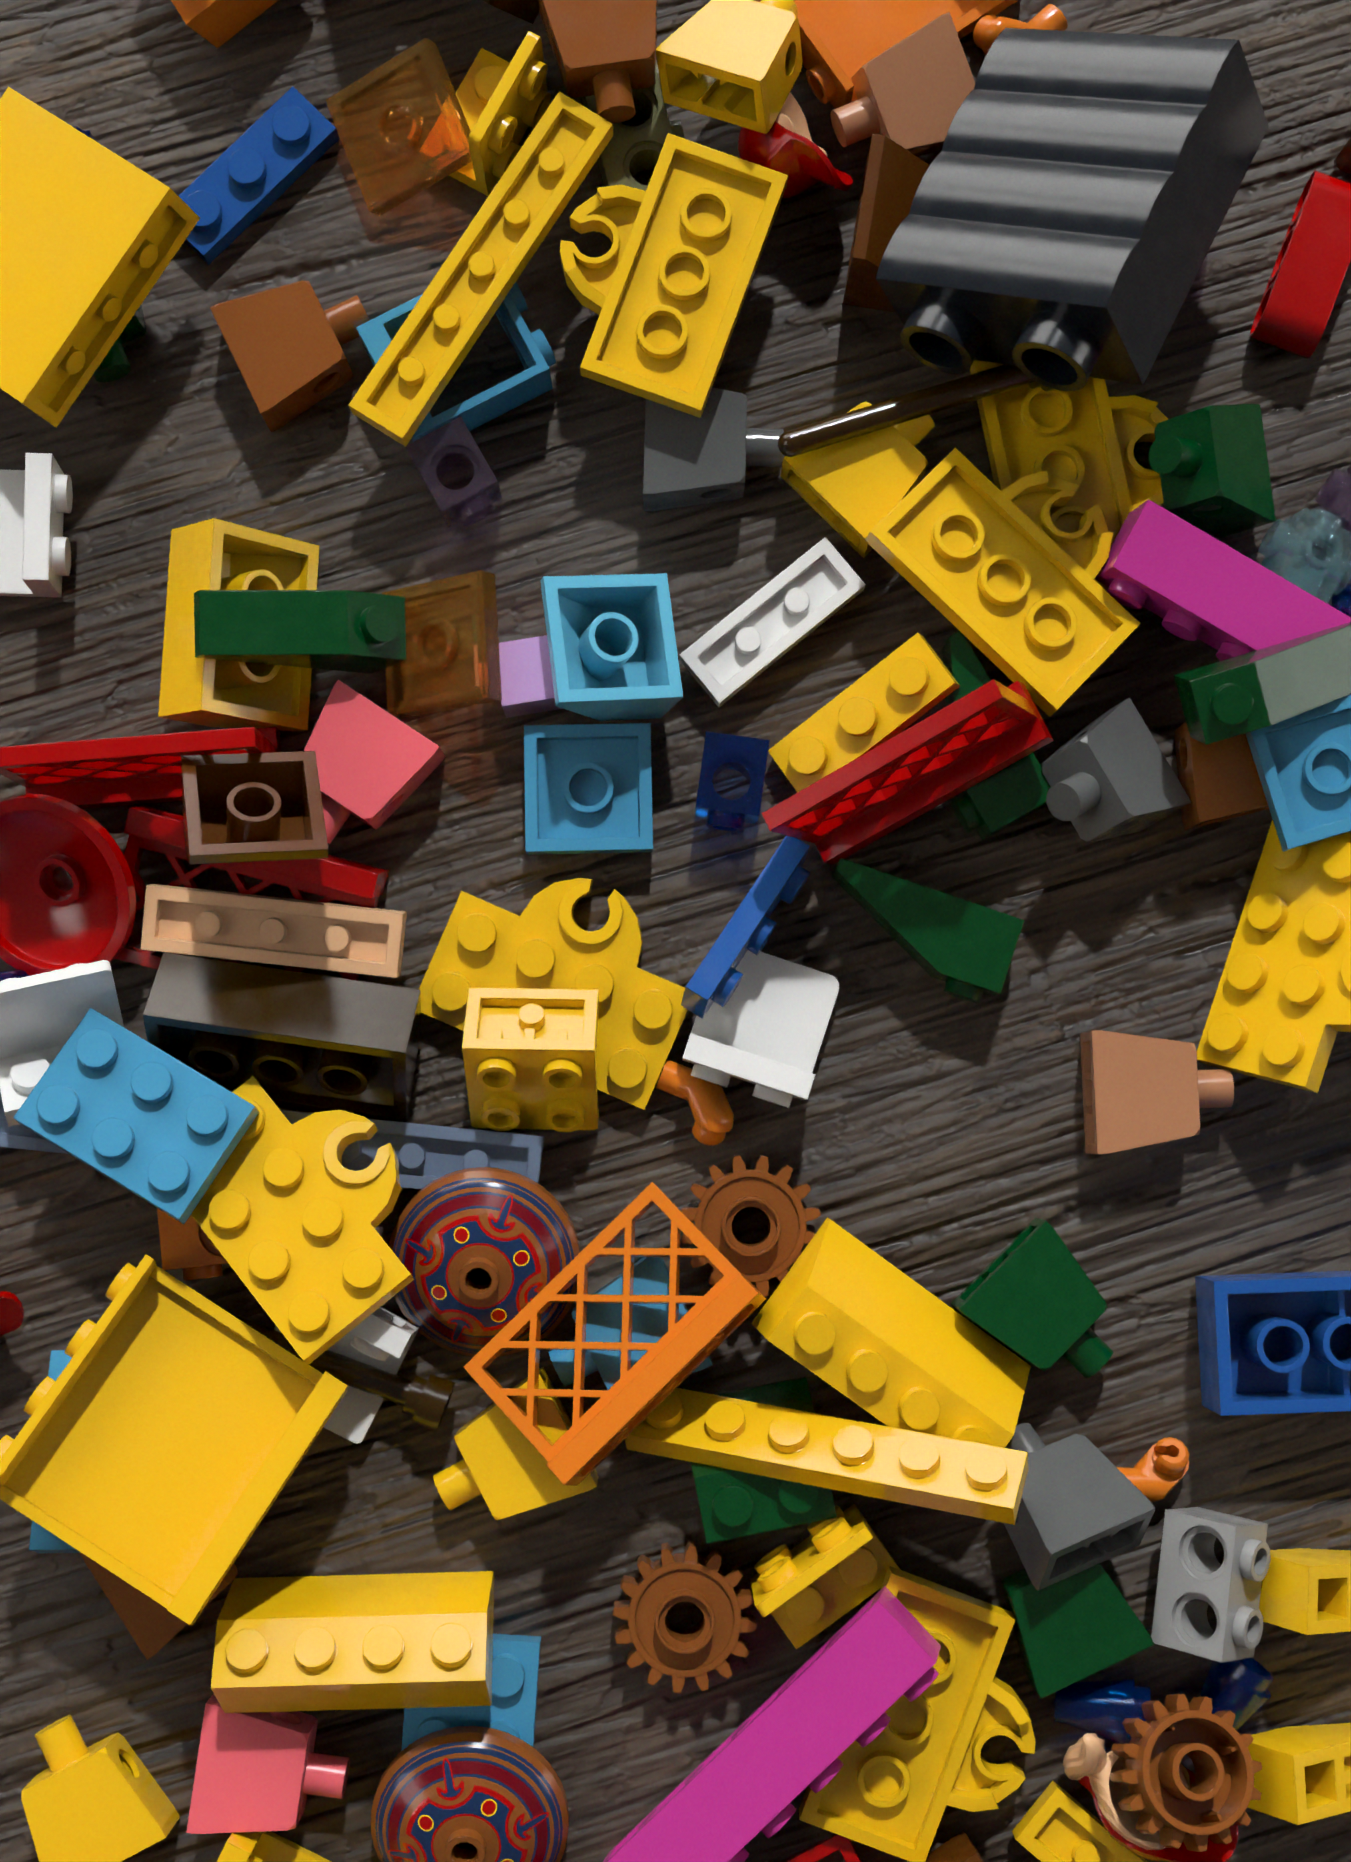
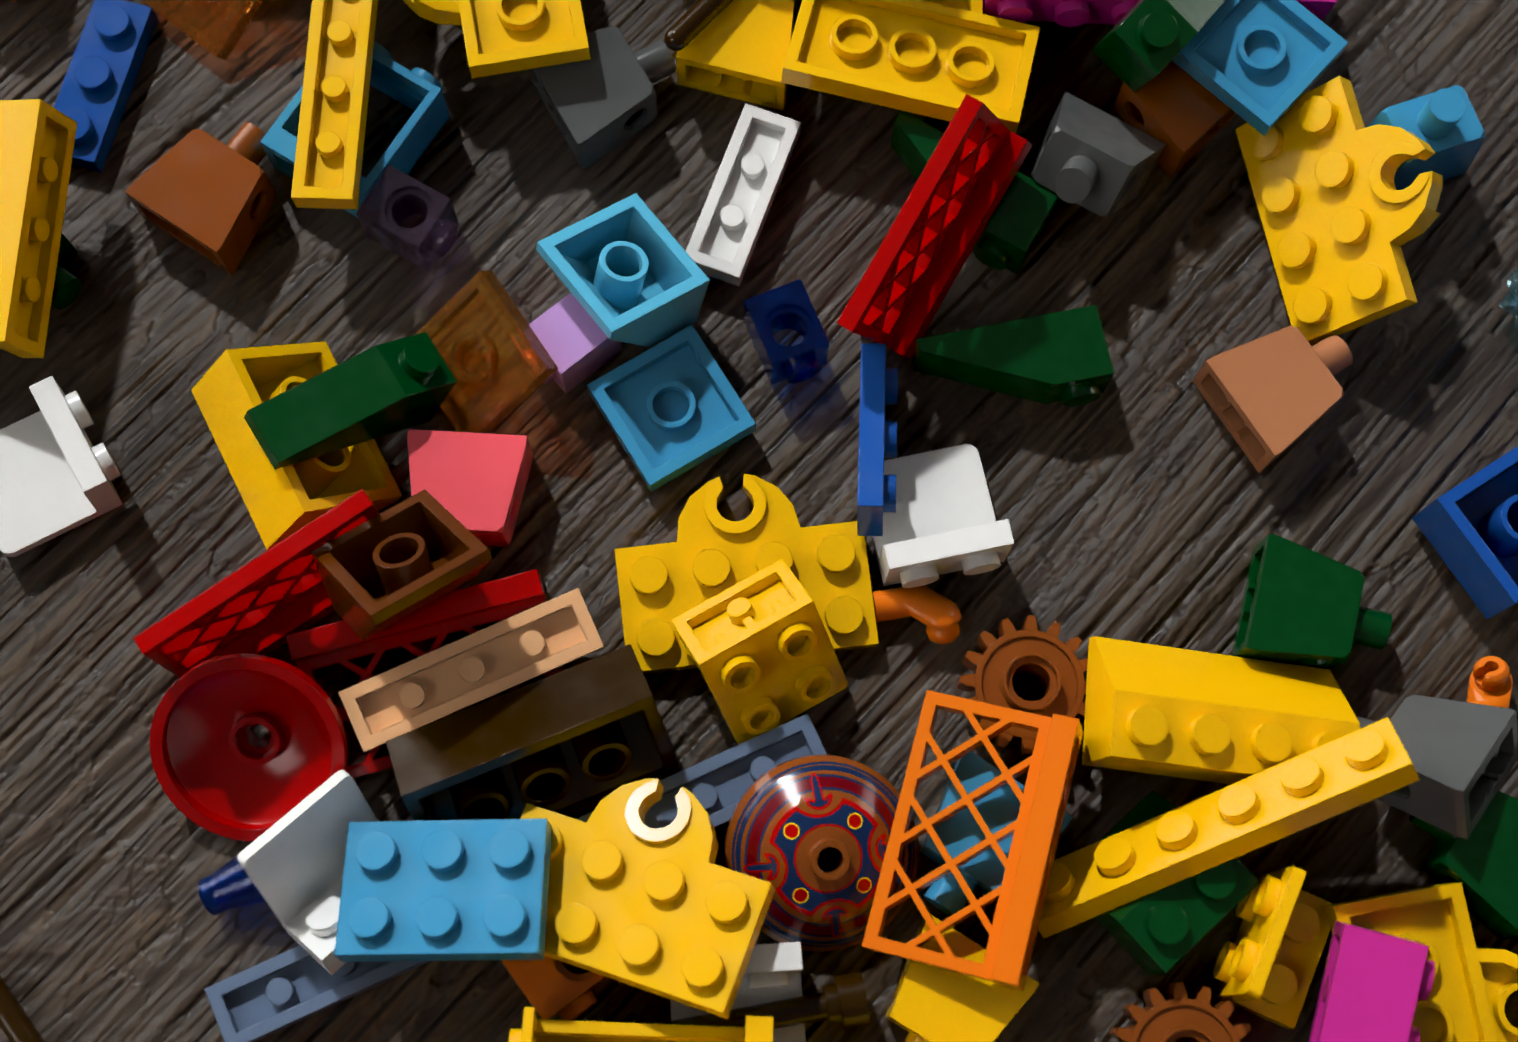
camera: 30 degrees left, 10 degrees down
yellow plate [768,632,960,793] -> none

